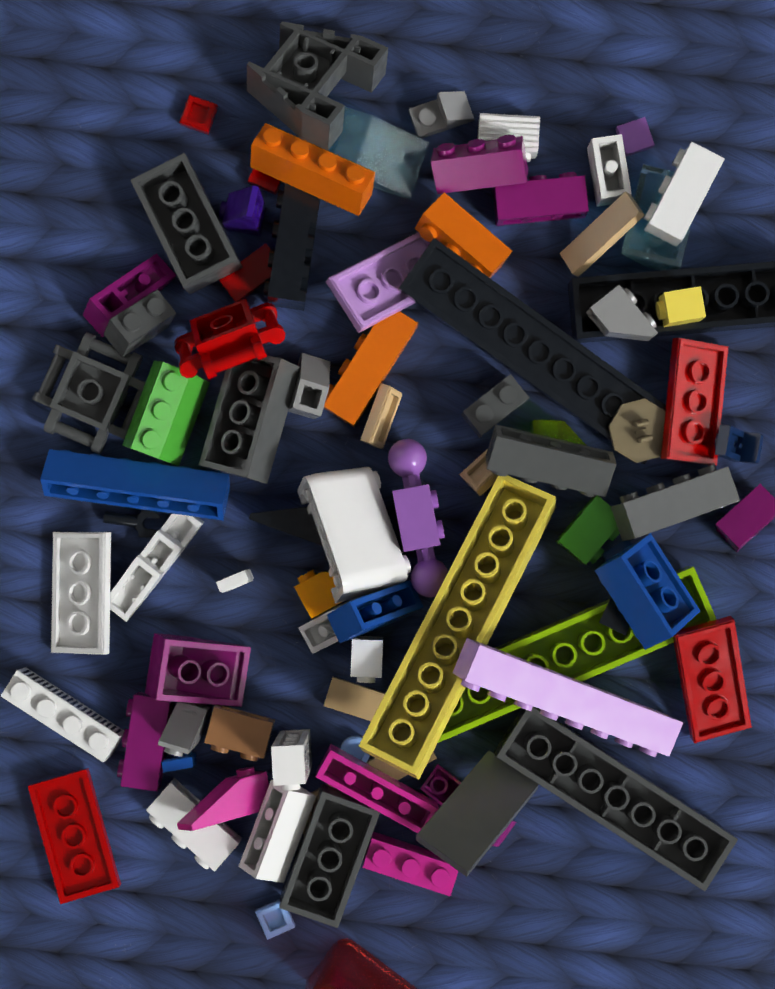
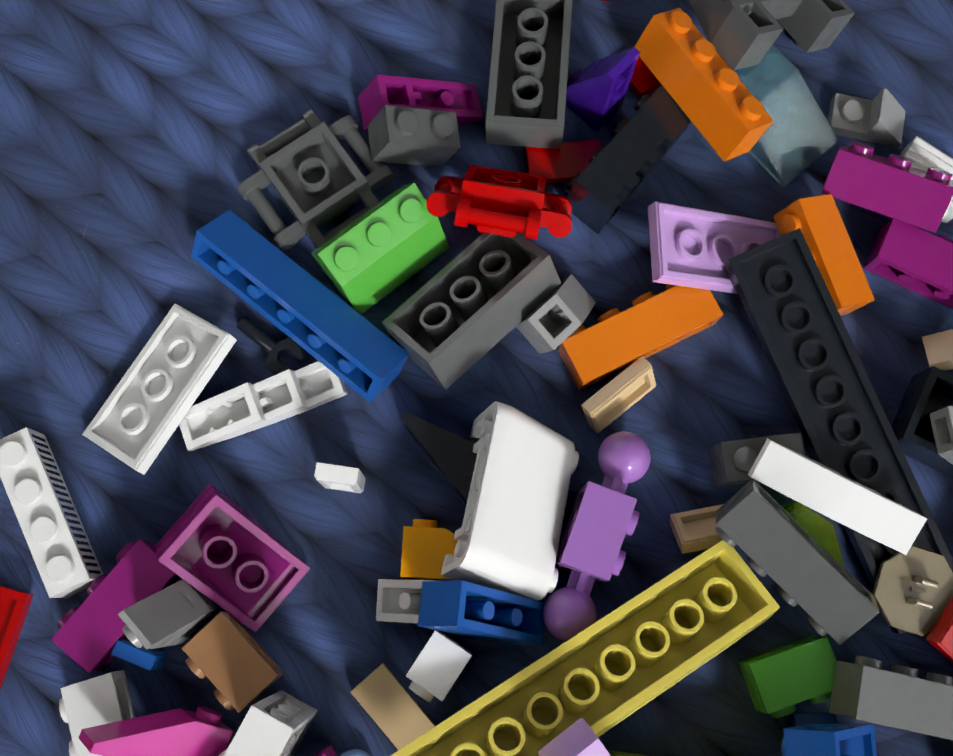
camera: 25 degrees right, 10 degrees down
none -> white slope [748,438,927,555]

